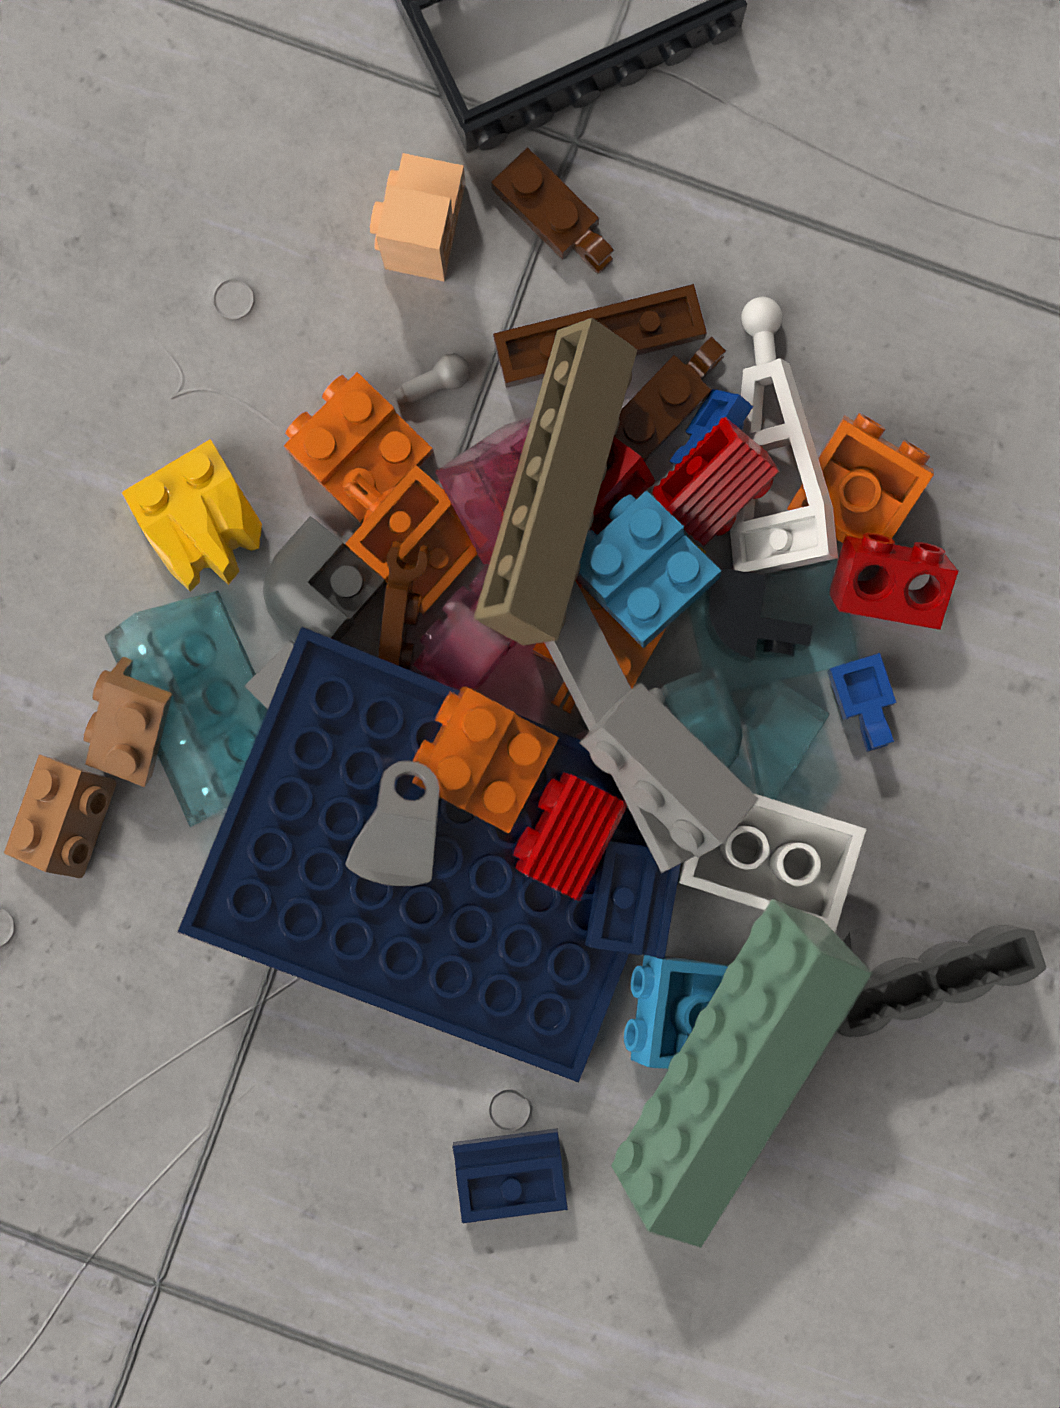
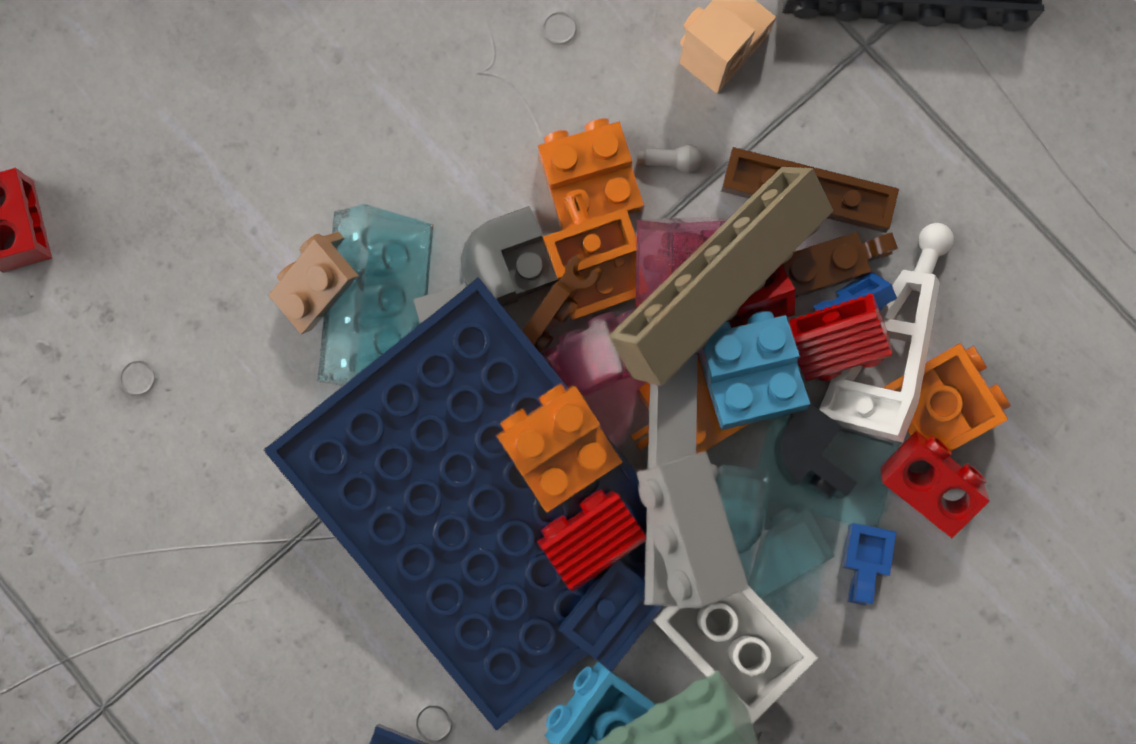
camera: 30 degrees right, 5 degrees down
medium nougat bracket [4,754,117,878] -> none
yellow plate [122,439,262,592] -> none
light grey piece [346,761,439,886] -> none
reddish brown plate [491,147,614,275] -> none

